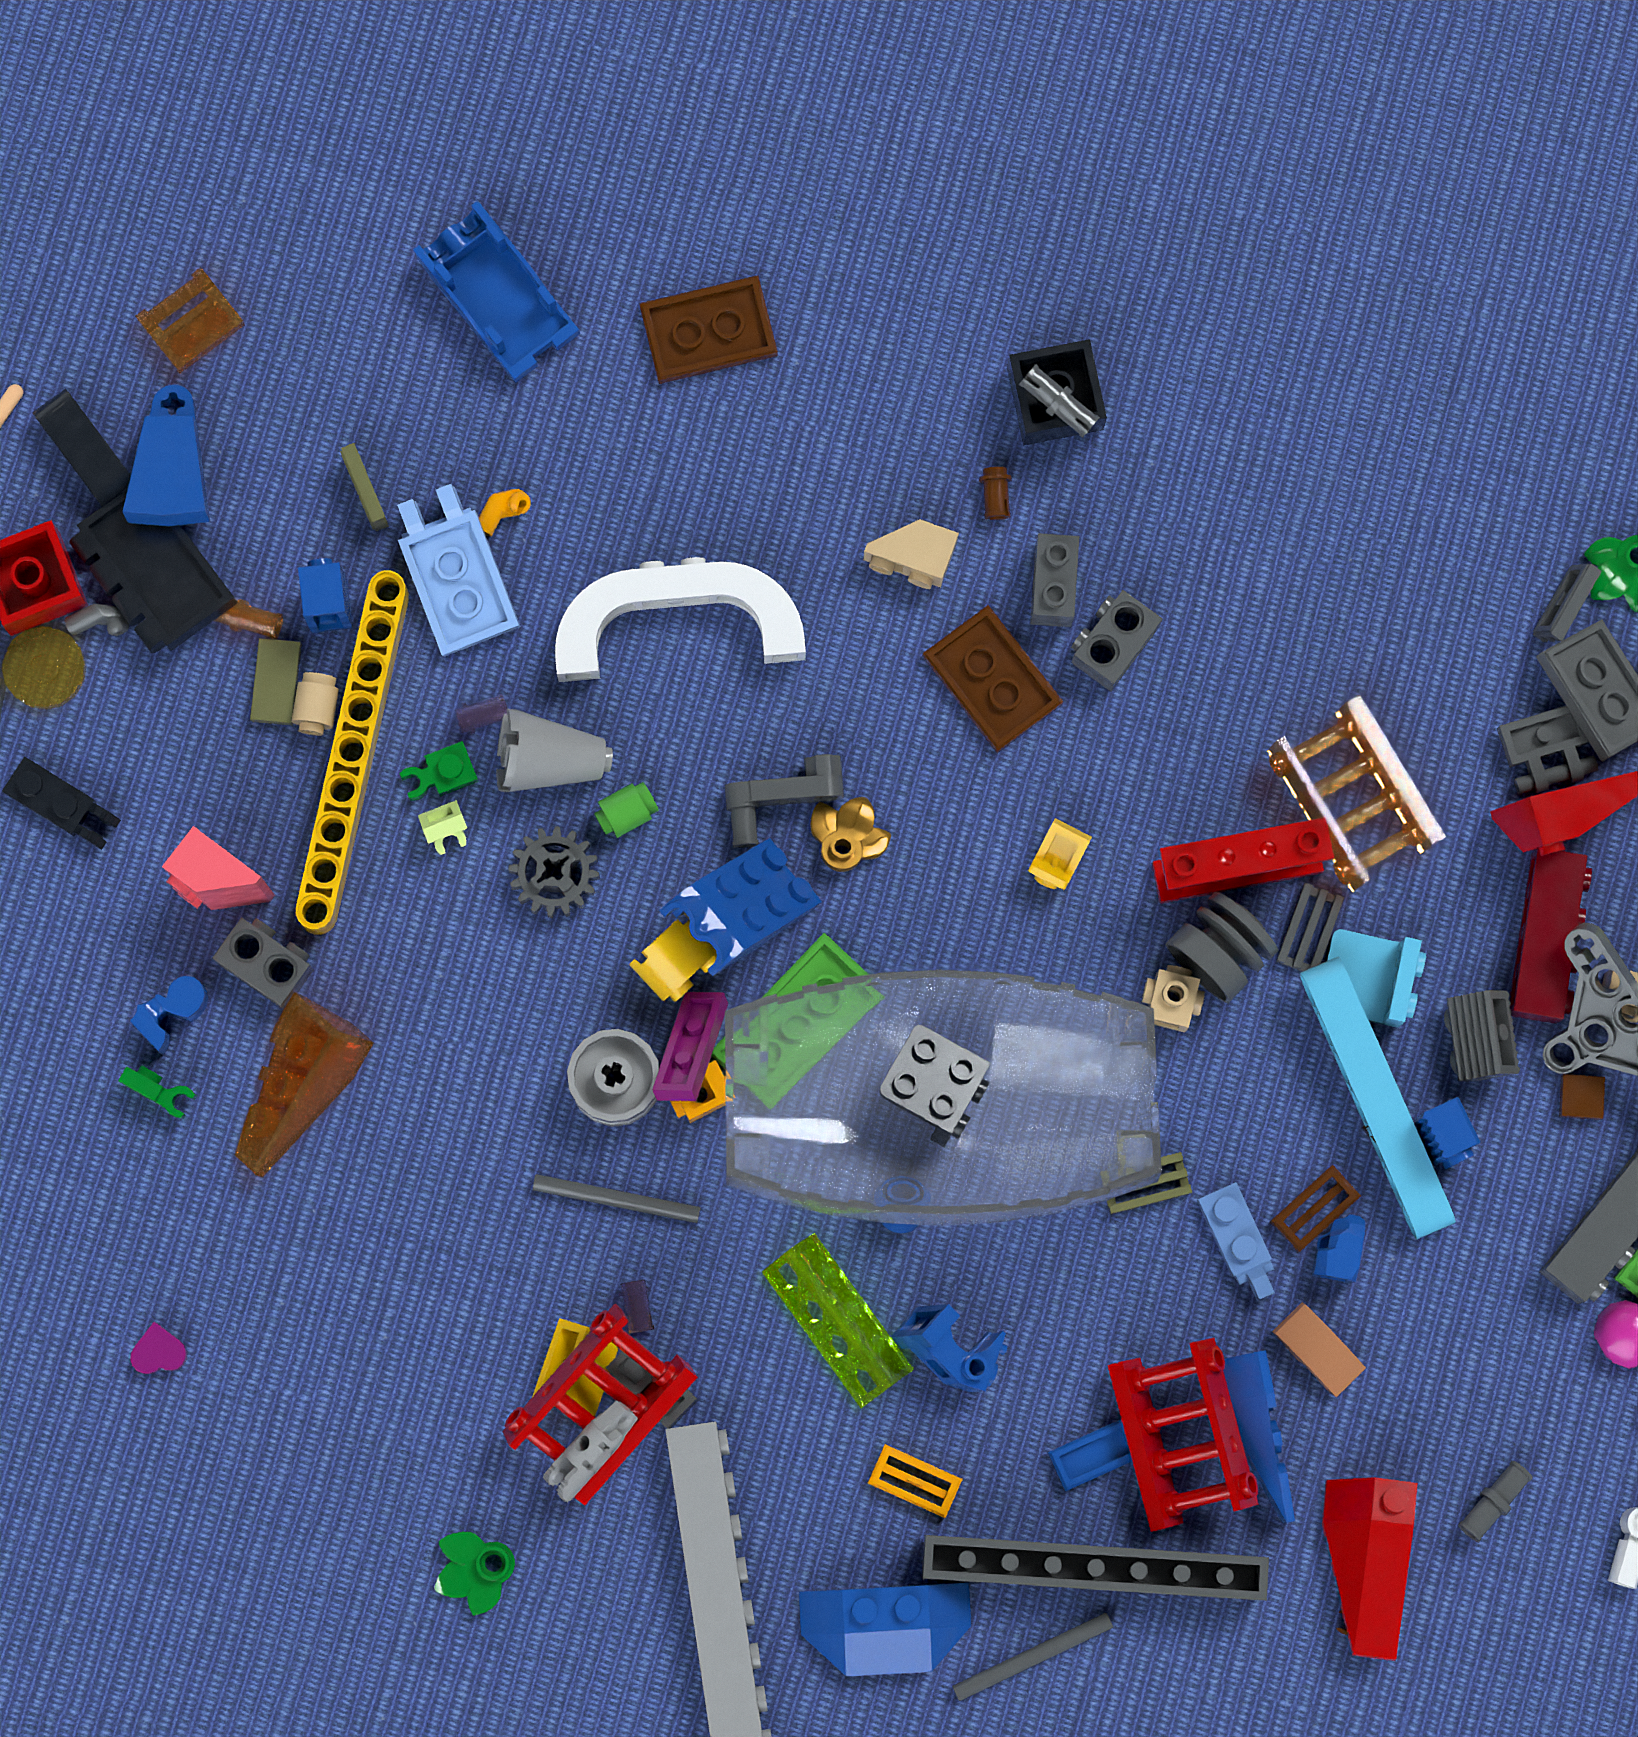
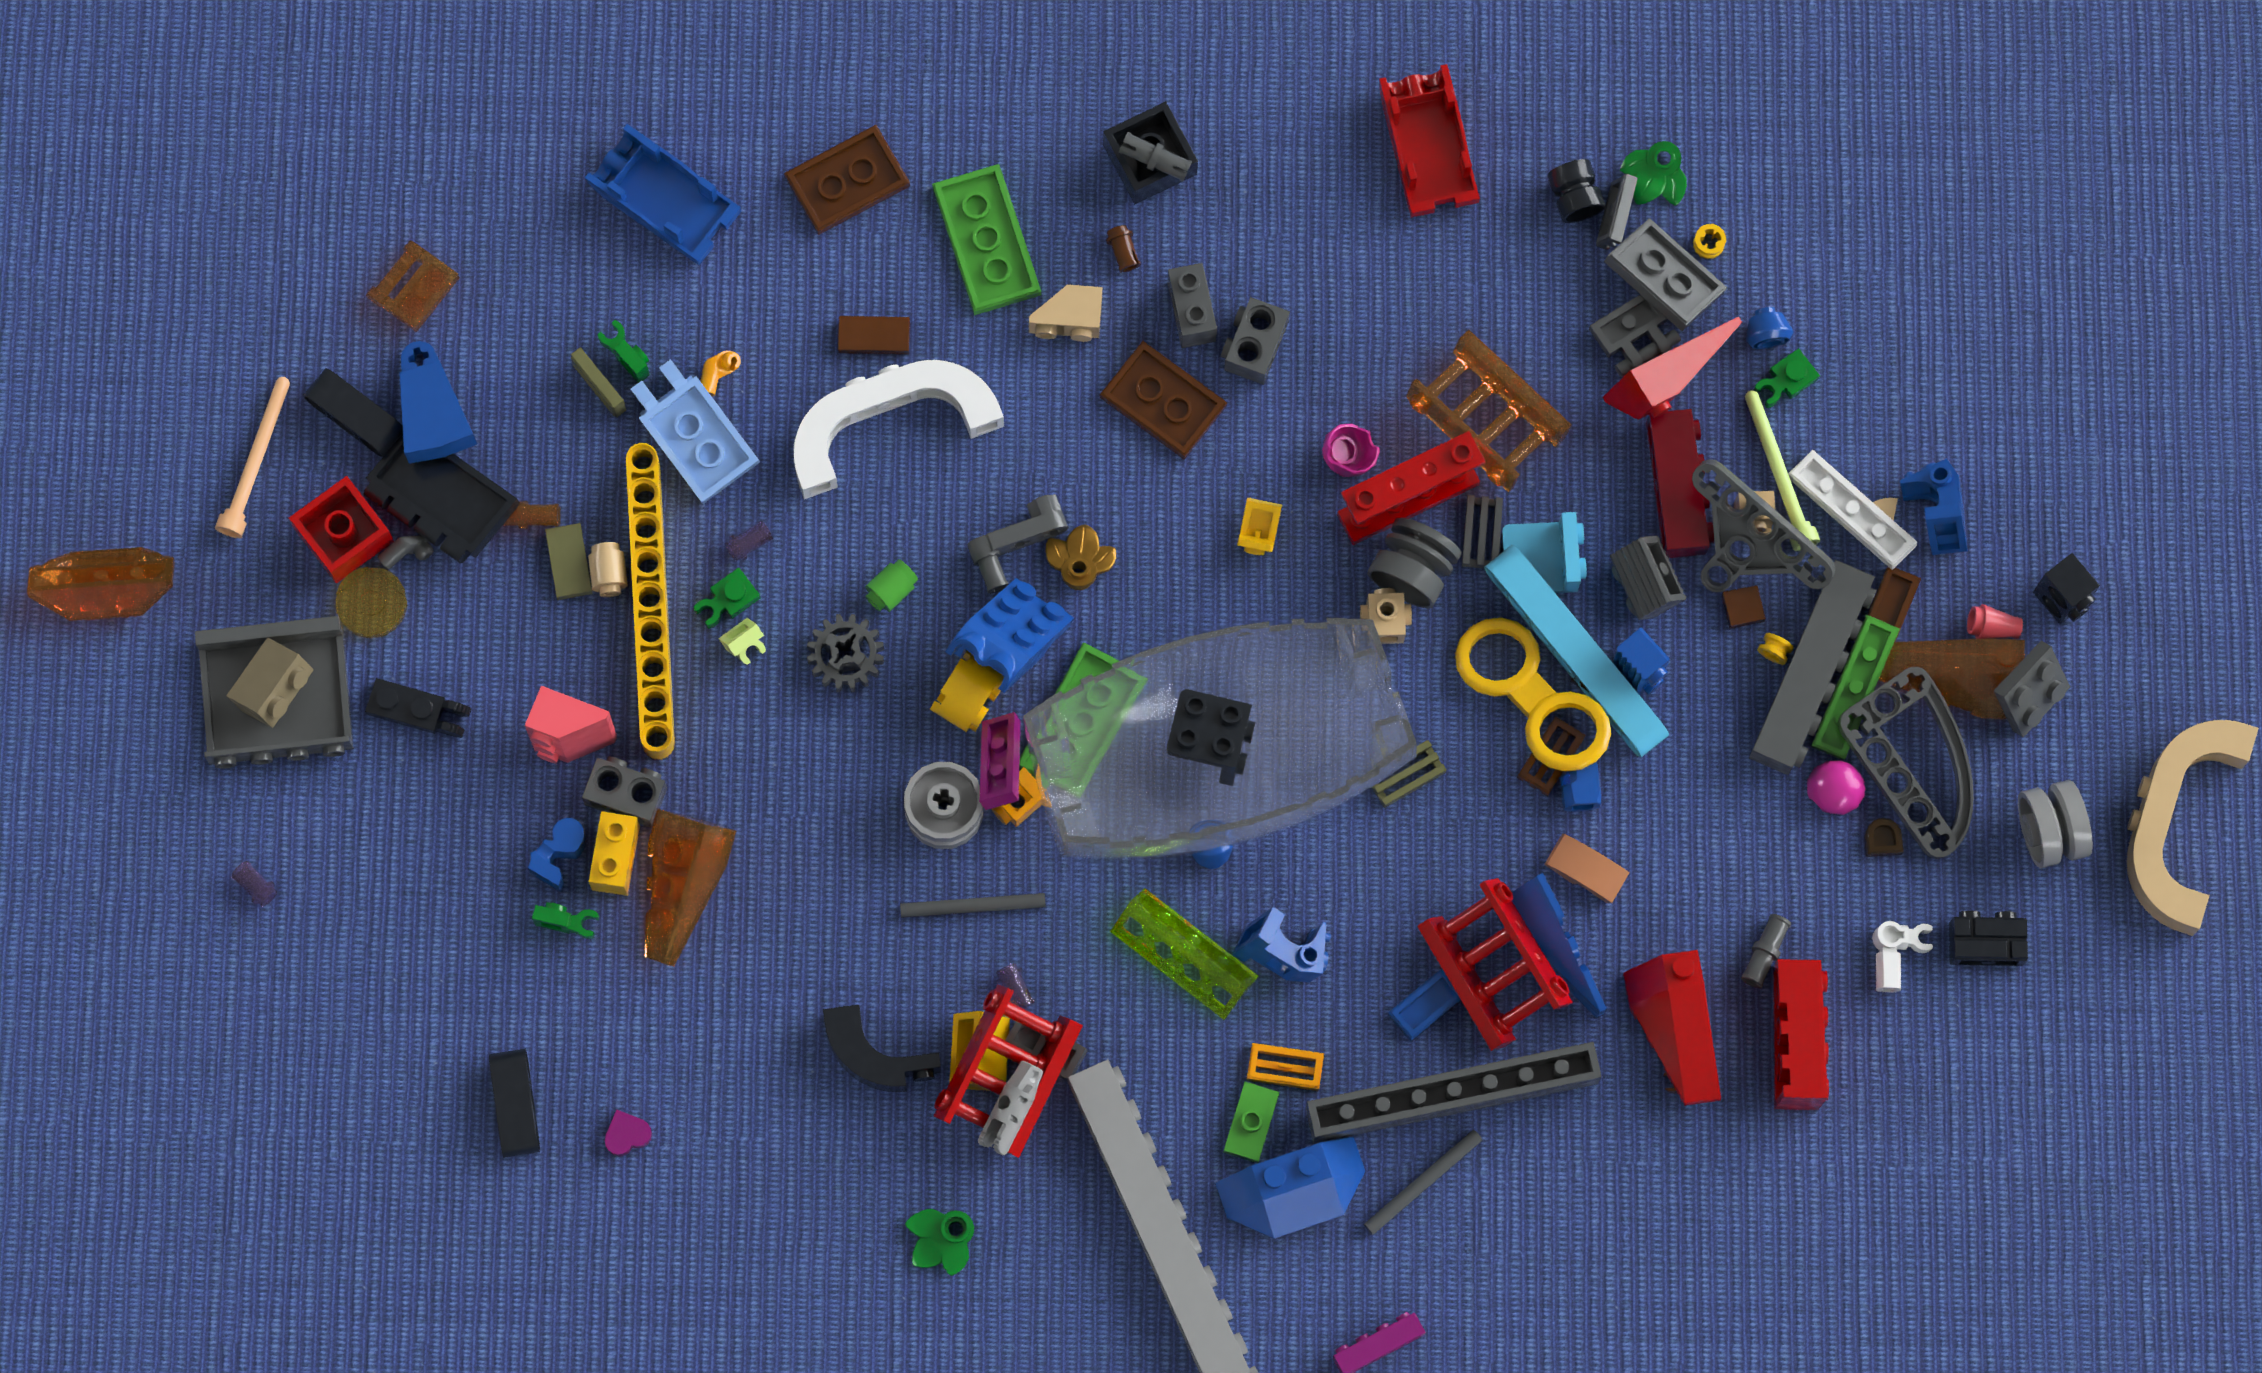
camera: 15 degrees left, 5 degrees down
blue brick [298,558,353,633] -> none
light grey cone [496,708,613,792] -> none
medium blue hinge [1197,1182,1275,1301] -> none
none -> black beam [489,1048,540,1158]
none -> yellow brick [588,811,640,896]
none -> green plate [598,320,650,383]
none -> black arch [823,1005,942,1092]
none -> reddish brown tile [838,316,910,354]
none -> bright green tile [932,164,1041,315]
none -> bright green plate [1223,1082,1280,1163]
none -> dark pink hair [1322,423,1380,477]
none -> red piece [1379,64,1480,218]
none -> yellow bar [1455,617,1611,772]
none -> black wheel [1547,159,1606,223]
none -> yellow bush [1757,633,1794,665]
none -> red wedge [1773,959,1829,1110]

